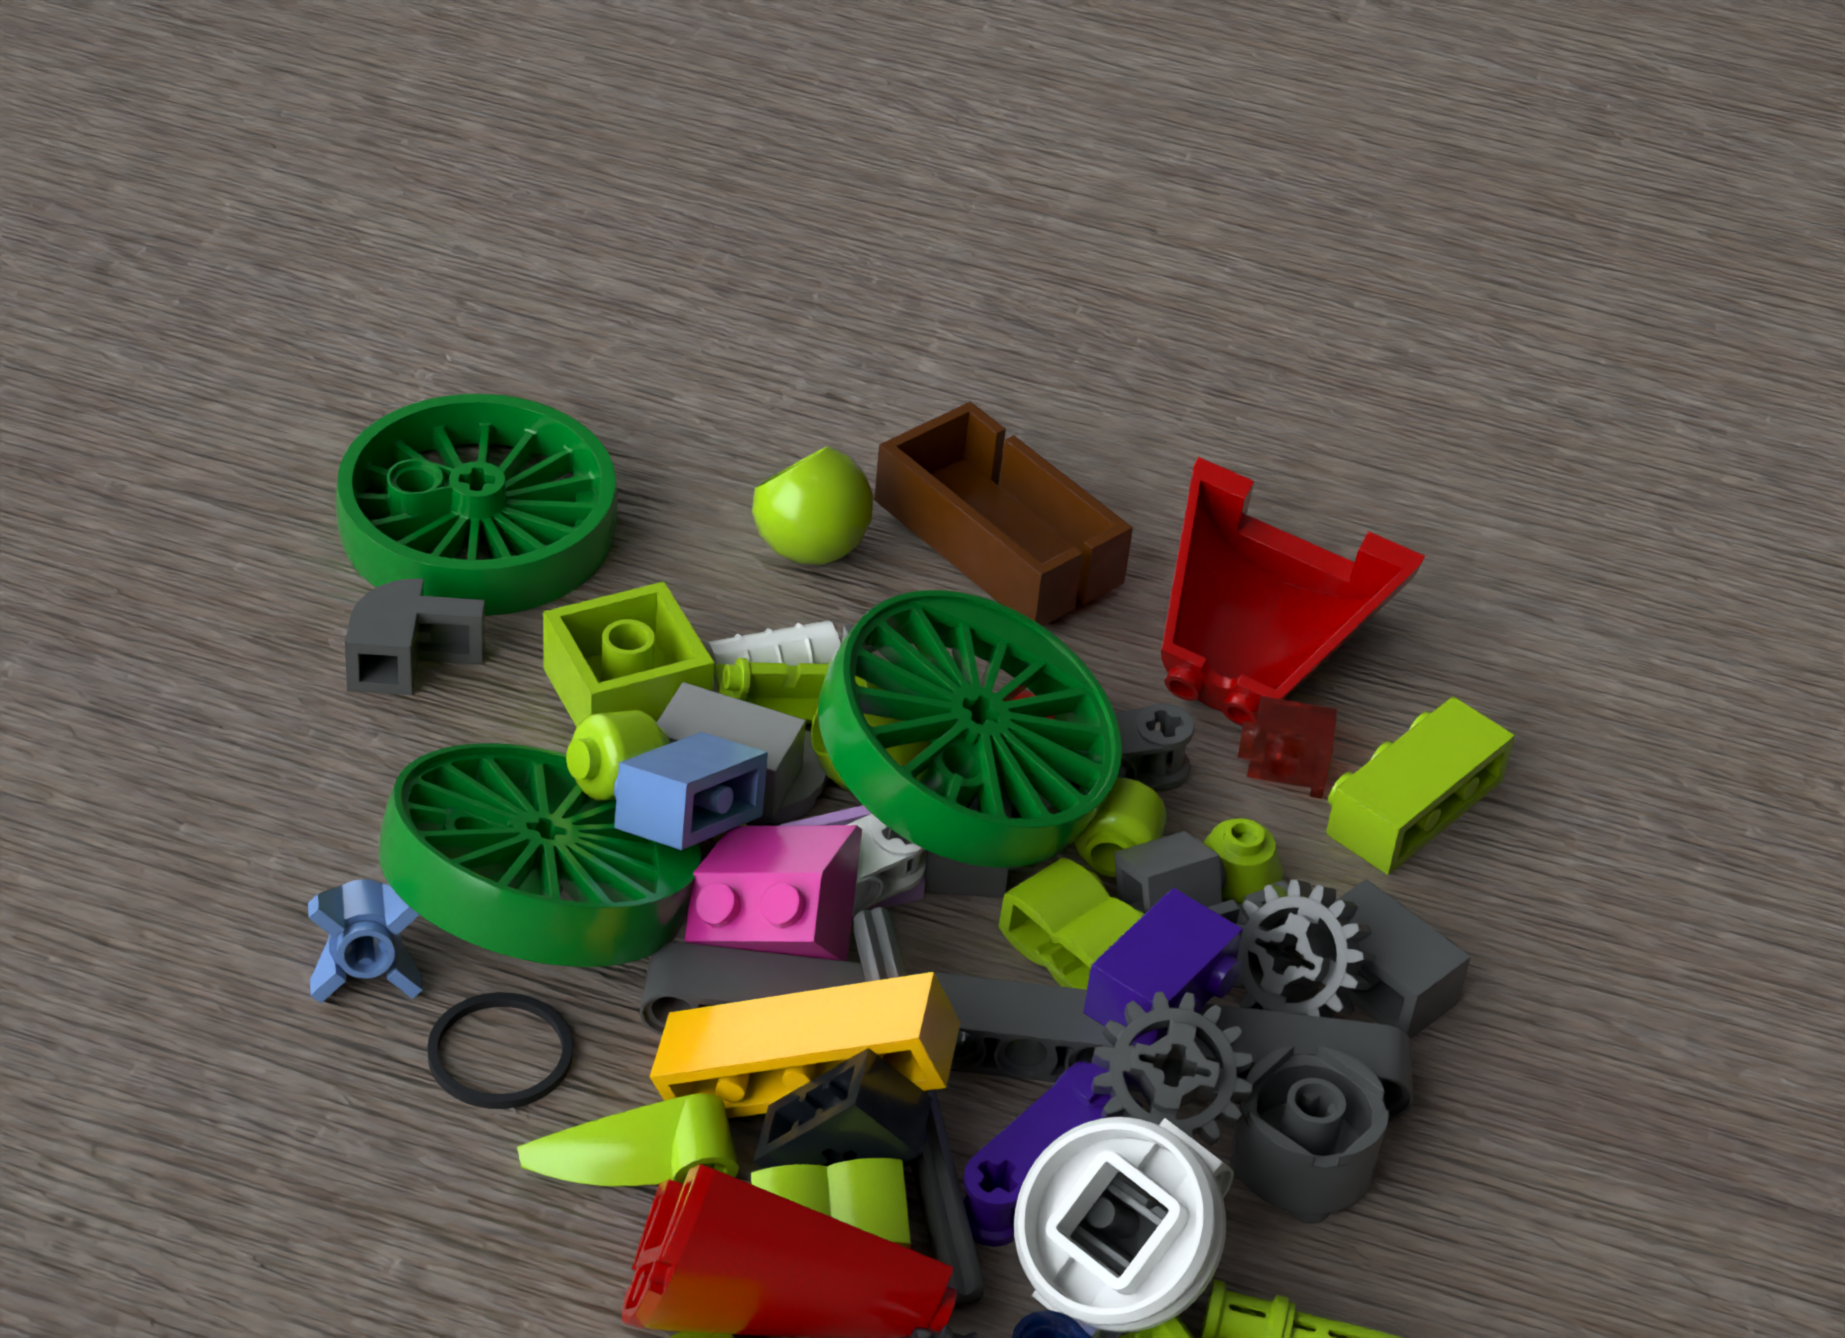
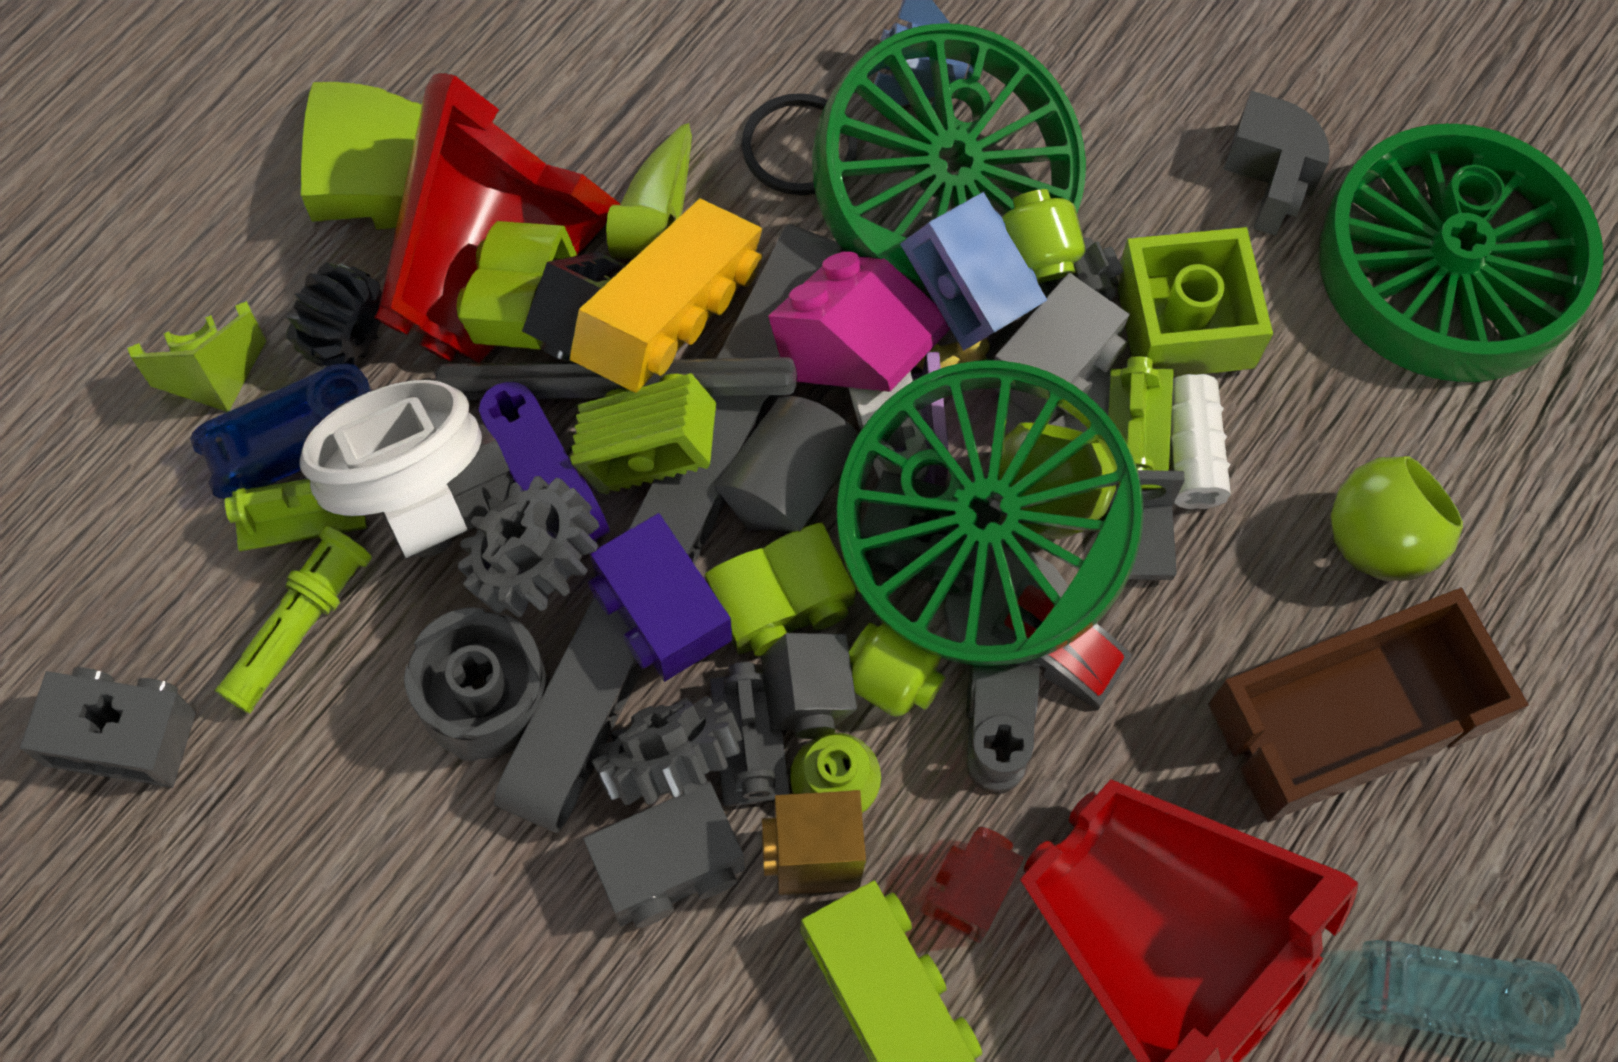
camera: 110 degrees right, 25 degrees up
none -> lime brick [570,373,716,494]
none -> dark grey brick [714,396,859,532]
none -> pearl gold brick [762,790,866,895]
none -> clear light blue piece [1357,940,1581,1059]

